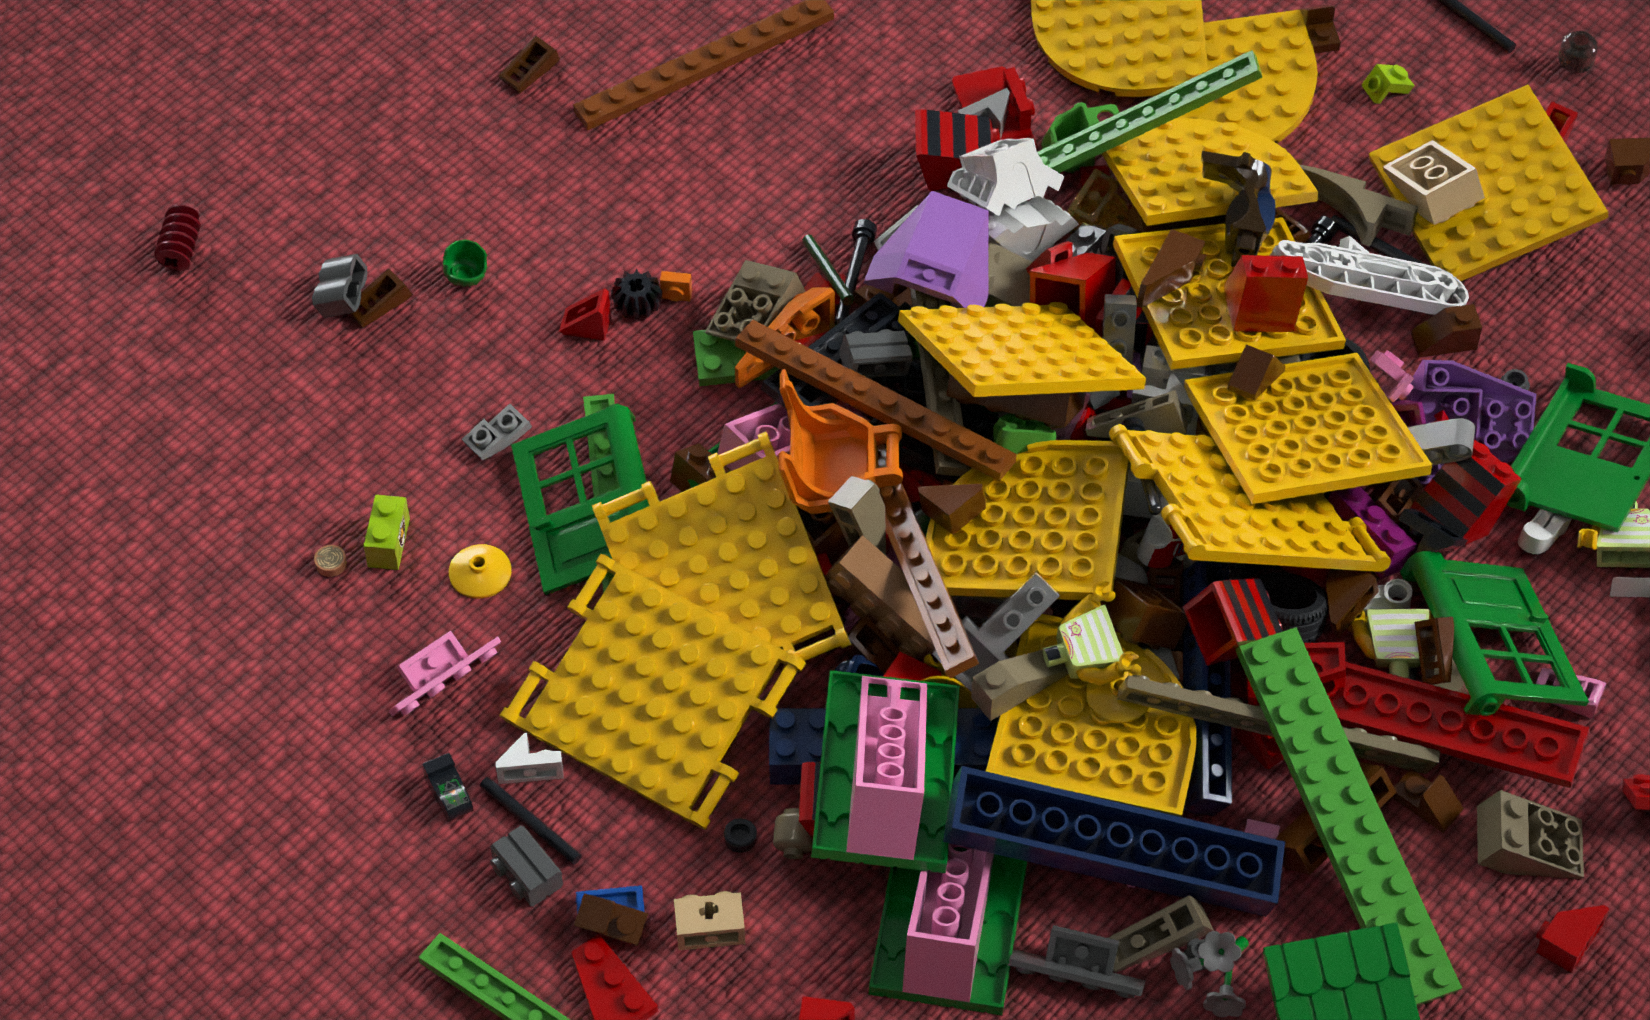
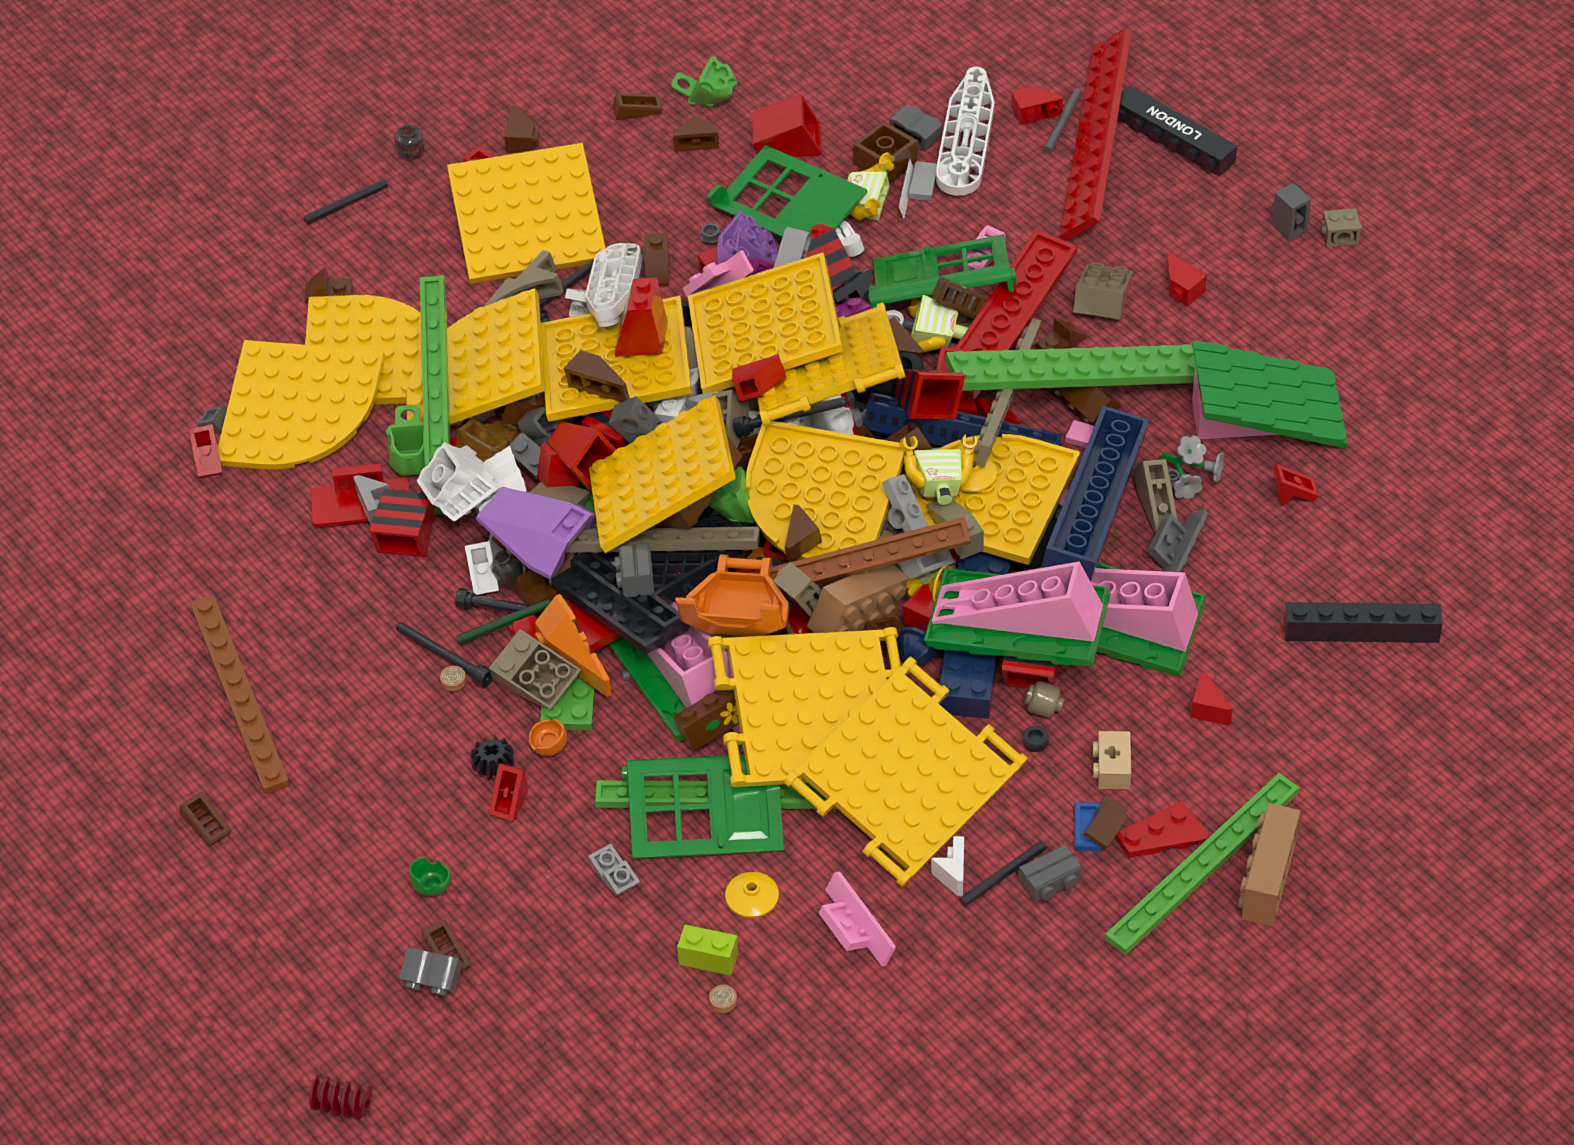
camera: 80 degrees left, 5 degrees down
black leg [422,753,474,821] -> none
orange plate [660,271,692,302] -> none
dark orange plate [735,320,1017,481] -> none
dark brown hips [1201,151,1276,267] -> none
reddish brown slope [1227,345,1286,400] -> none
lime bracket [1362,64,1415,104] -> none
tan slope [1383,140,1485,225] -> none
none -> black piece [396,622,493,688]
none -> tile [440,666,466,691]
none -> orange hair [528,718,568,757]
none -> red slope [732,354,787,402]

